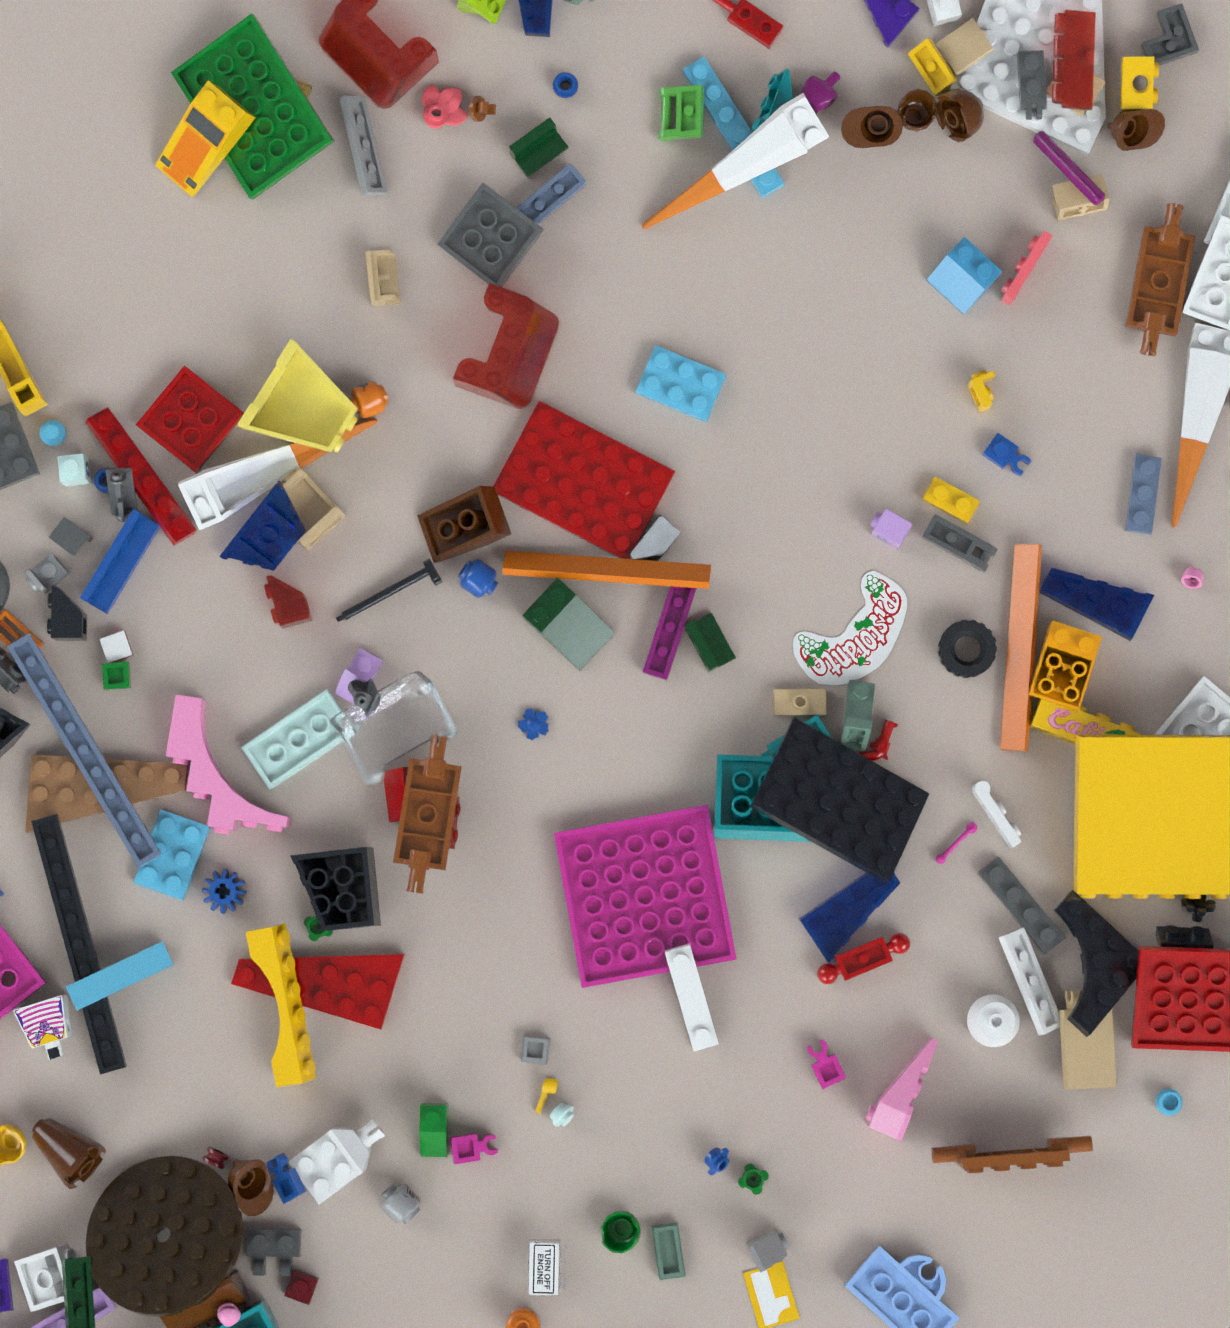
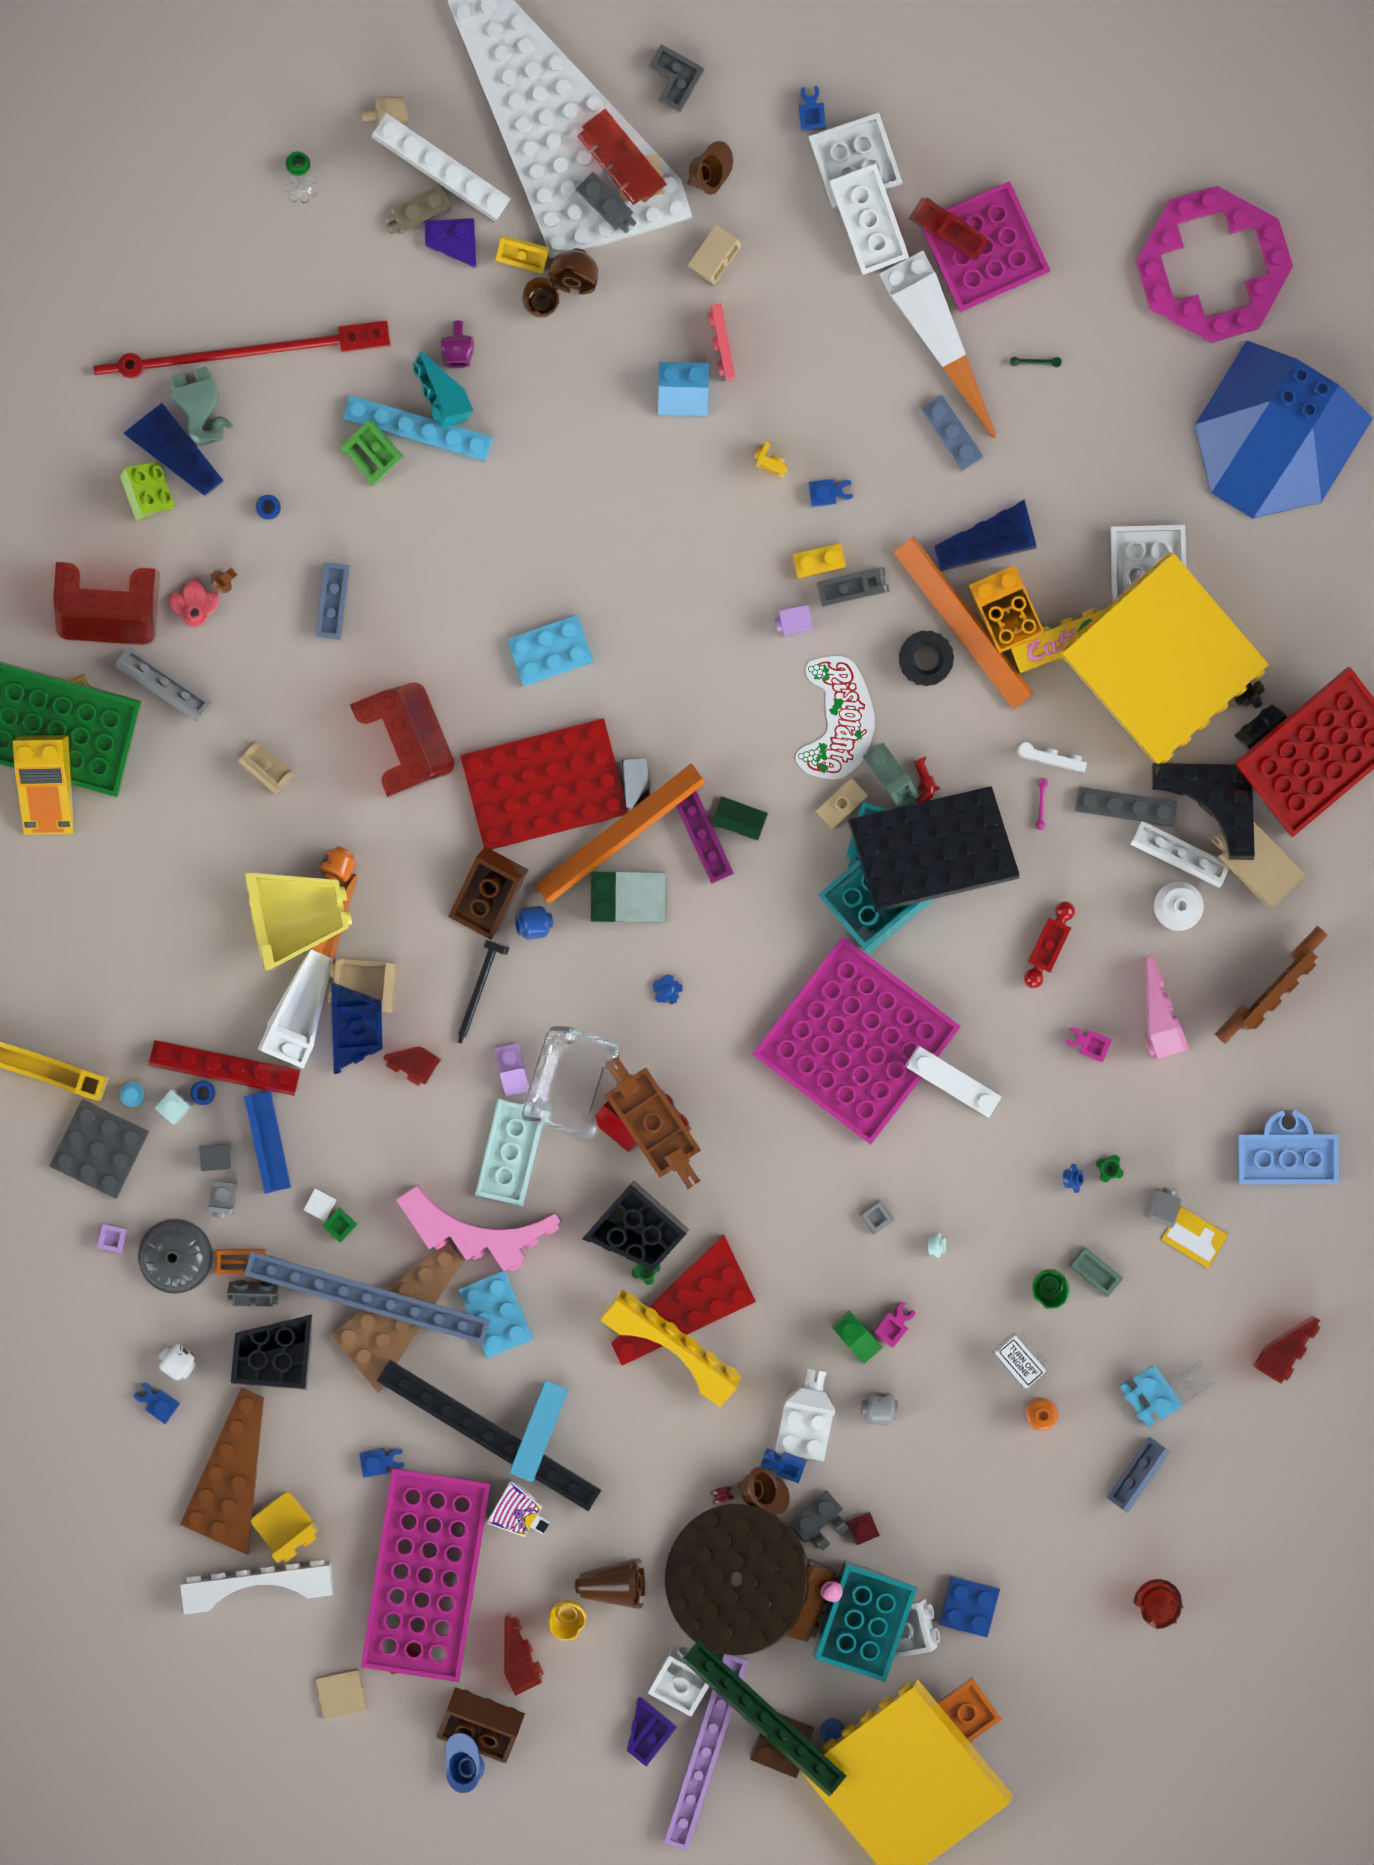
camera: 45 degrees left, 5 degrees up
black slope [47,586,87,641] -> none
dark grey hinge [106,468,137,522] -> none
red plate [135,365,244,474] -> none
blue gear [202,869,247,914] -> none
dark grey hinge [348,678,380,718] -> none
dark grey plate [437,182,544,291] -> none
dark green panel [509,117,569,177] -> none
yellow hand [535,1078,558,1114] -> none
white plate [642,93,829,229] -> none
clear blue wing [799,873,900,963] -> none
reddish brown piece [841,106,903,148] -> none
tan piece [936,18,994,76] -> none
magenta axle [1033,131,1105,206] -> none
yellow brick [1120,57,1159,109] -> none
dark orange plate [1125,203,1195,356] -> none
medium azure plate [1155,1089,1182,1115] -> none
bright pink hinge [1181,566,1204,589] -> none

